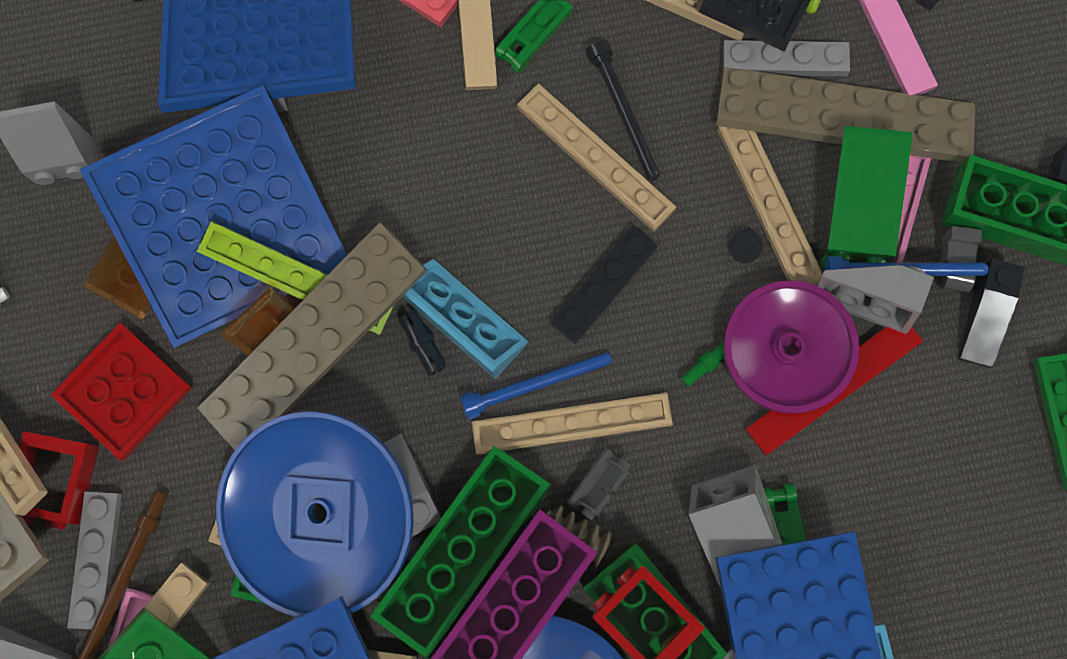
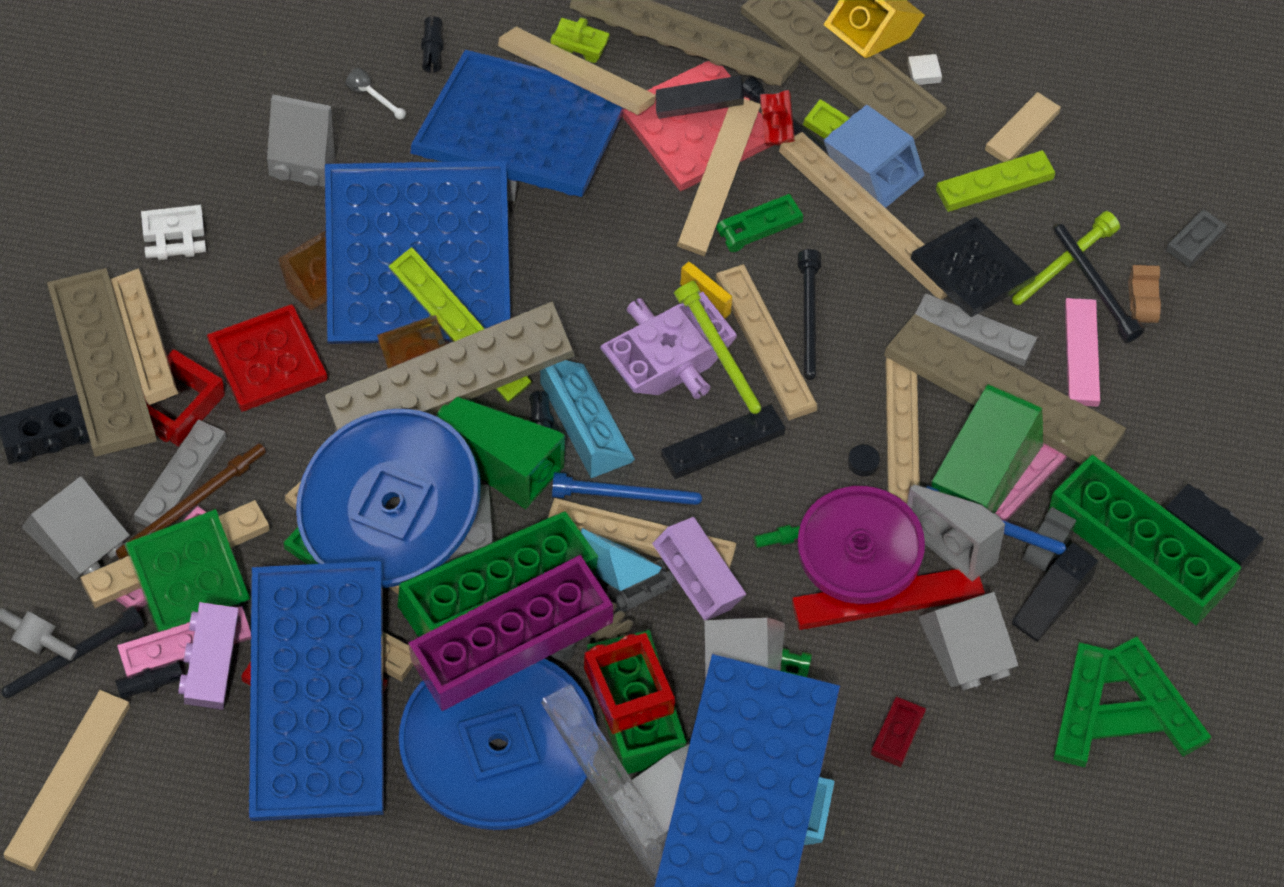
camera: 15 degrees right, 20 degrees down
none -> hinge [345,67,406,120]
none -> green slope [436,397,565,510]
none -> medium azure slope [581,528,662,591]
none -> lavender slope [601,292,737,399]
none -> lavender brick [652,517,746,620]
none -> lime piece [674,281,761,414]
none -> yellow tile [680,262,732,319]
none -> dark red plate [871,696,926,767]
none -> light grey slope [919,592,1019,690]

